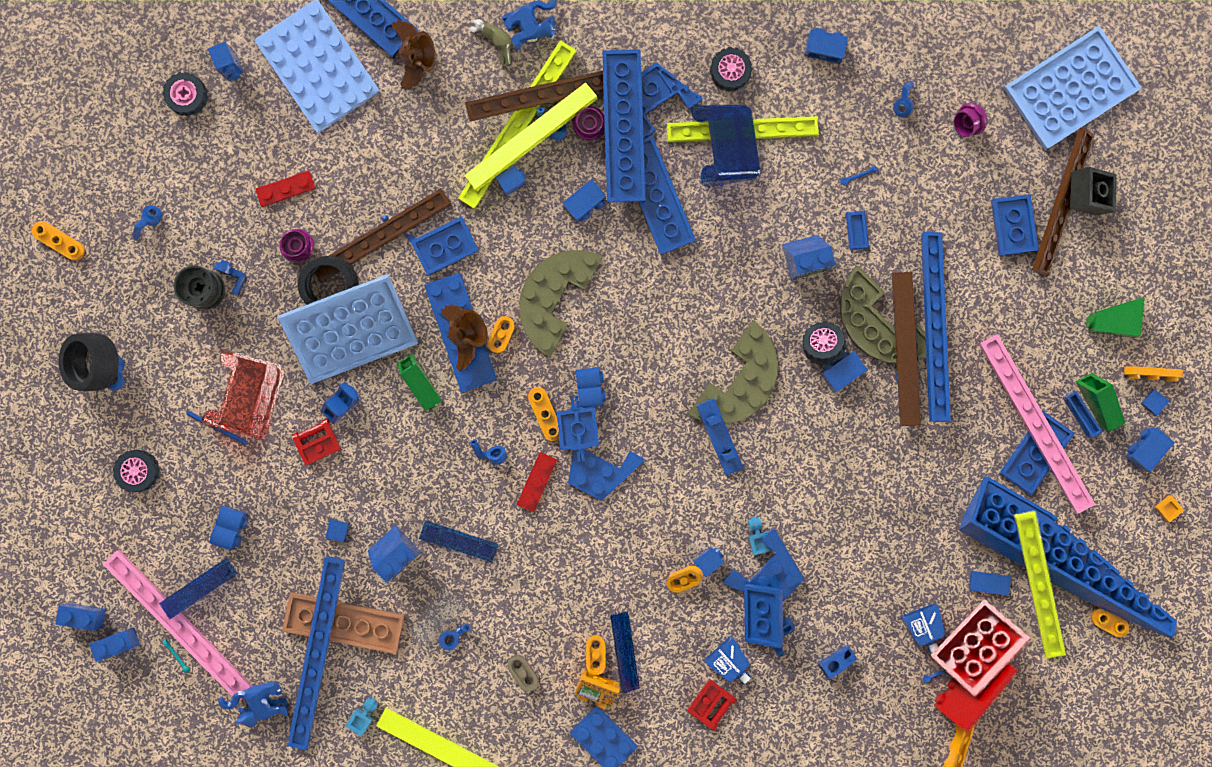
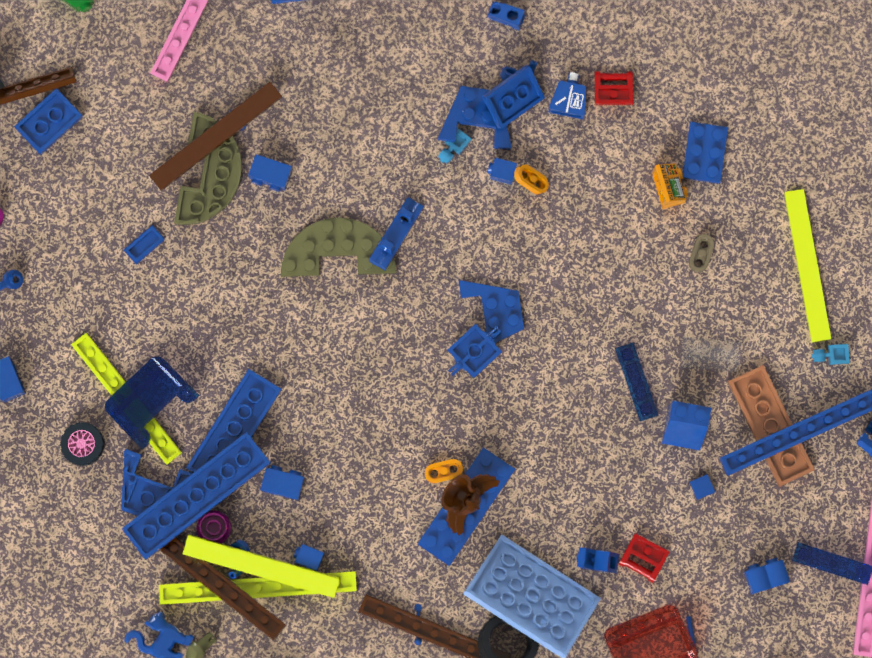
camera: 125 degrees left, 5 degrees down
green slope [397,353,442,411] -> none
blue plate [410,216,479,276] -> none
blue plate [438,624,470,650] -> none
blue plate [470,439,507,465] -> none
red plate [516,452,558,512] -> none
olive plate [519,250,603,358] -> none
light orange plate [528,387,559,441] -> none
blue brick [576,367,606,408] -> none
light orange plate [586,635,606,675] -> none
clear blue plate [610,611,640,693] -> none
blue slope [782,235,836,281] -> none
black wheel [802,321,846,366] -> none
blue hinge [840,166,878,185] -> none
blue plate [921,232,951,422] -> none

